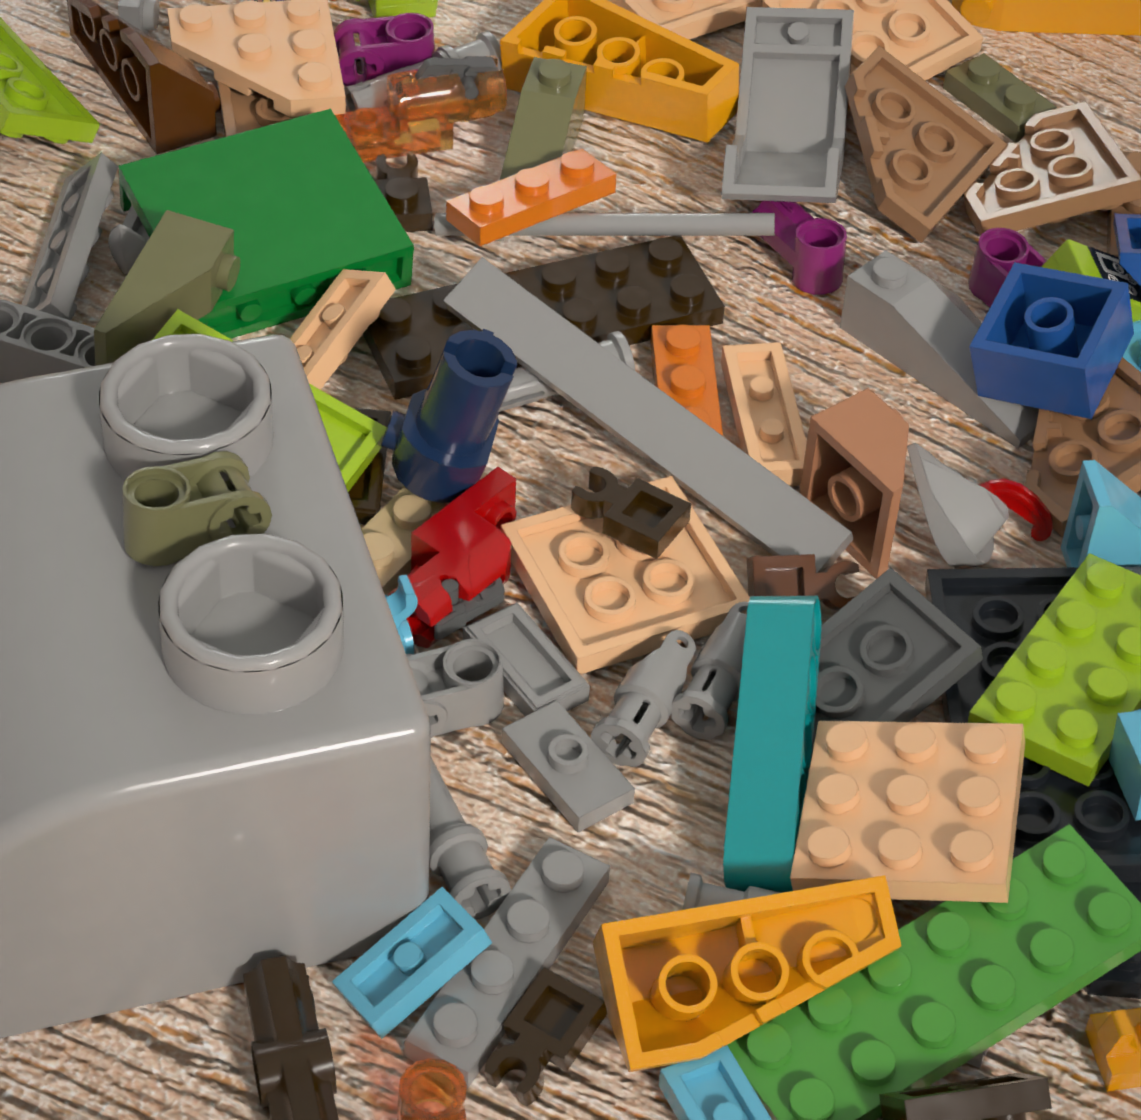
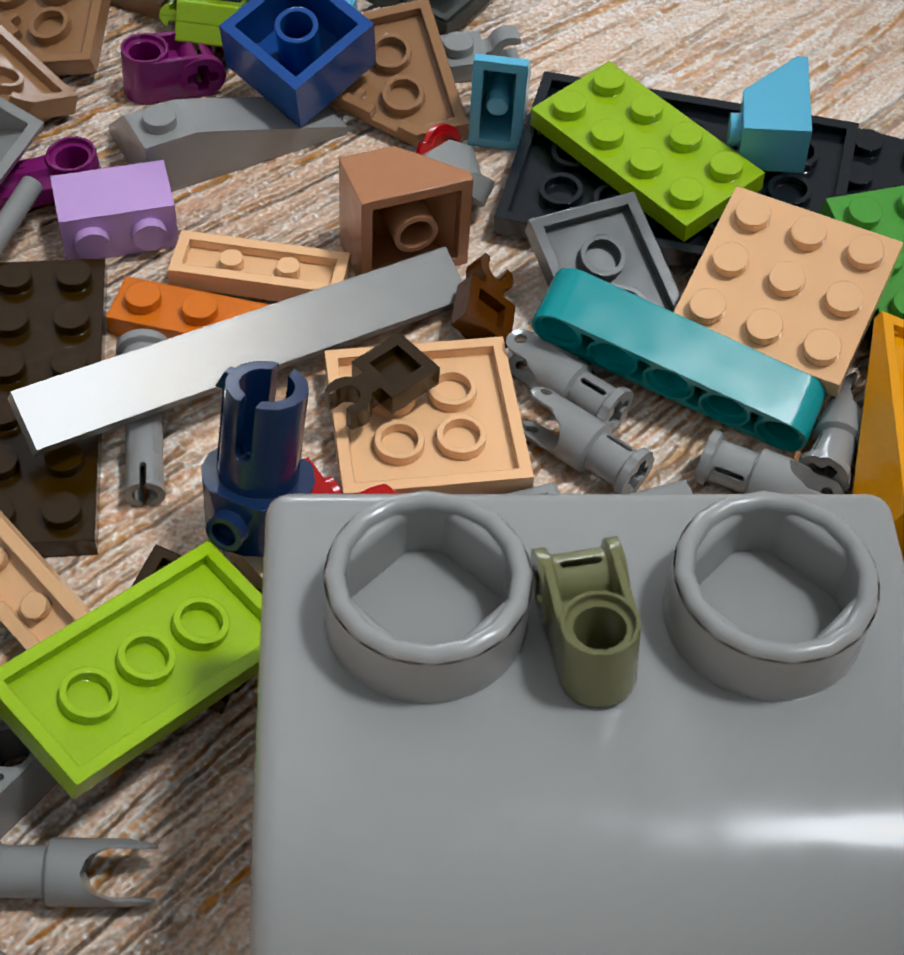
camera: 75 degrees left, 5 degrees up
none -> lavender brick [50,160,179,260]
none -> light grey piece [694,429,843,494]

